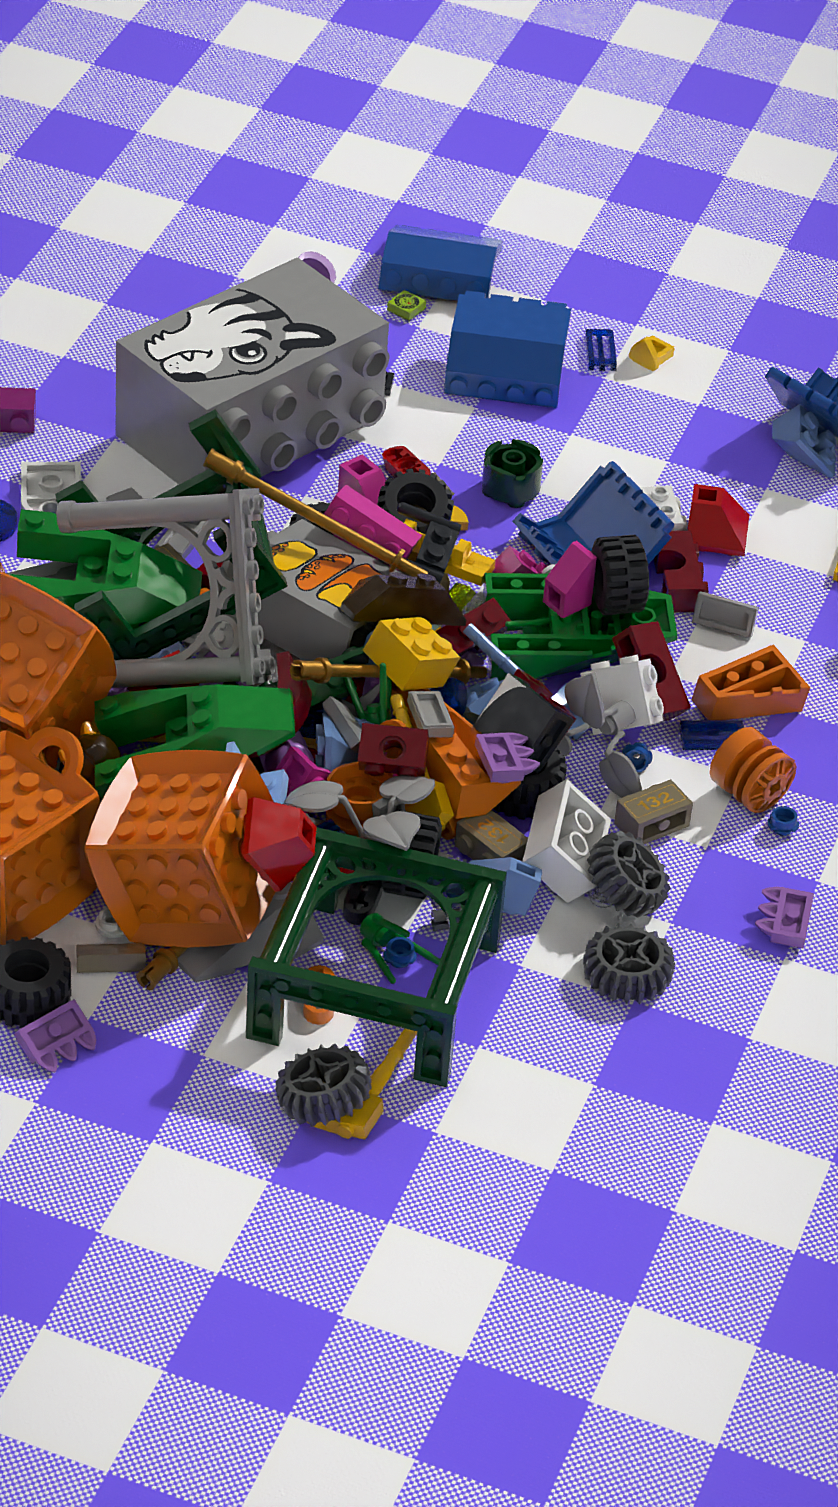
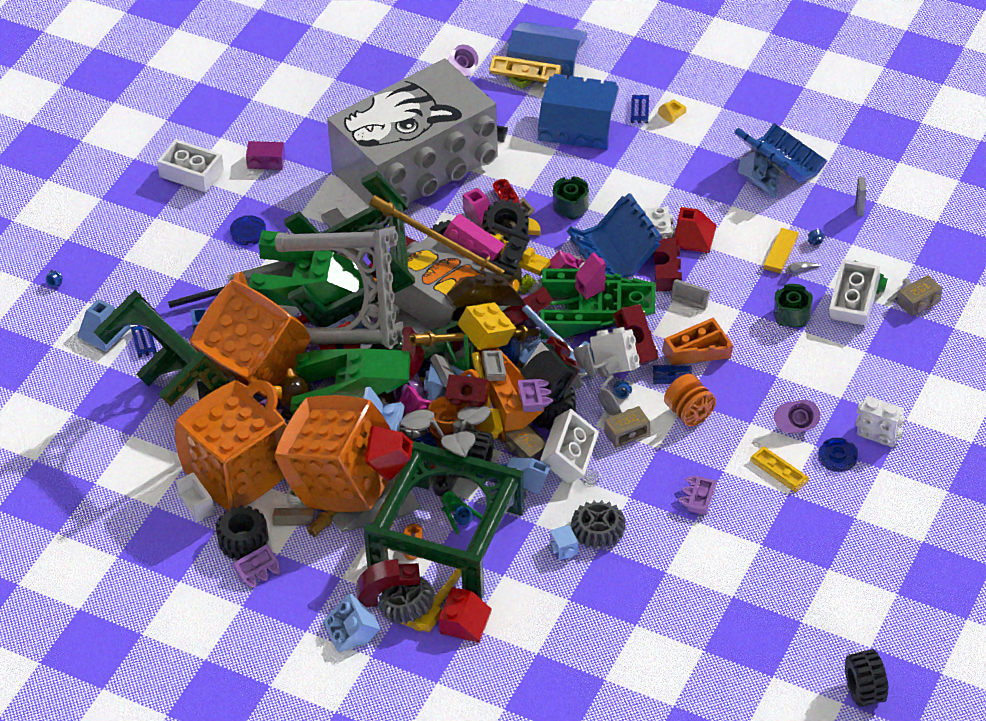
camera: 10 degrees right, 5 degrees up
white tile [21,462,81,514] -> none
dark grey gear [587,830,671,918] -> none
black tyre [591,535,649,616] -> none
blue plate [767,806,799,836] -> none
none -> light blue slope [323,594,381,652]
none -> dark red arch [356,559,420,607]
none -> red slope [439,587,492,643]
none -> yellow hinge [489,55,561,83]
none -> light blue brick [549,524,578,561]

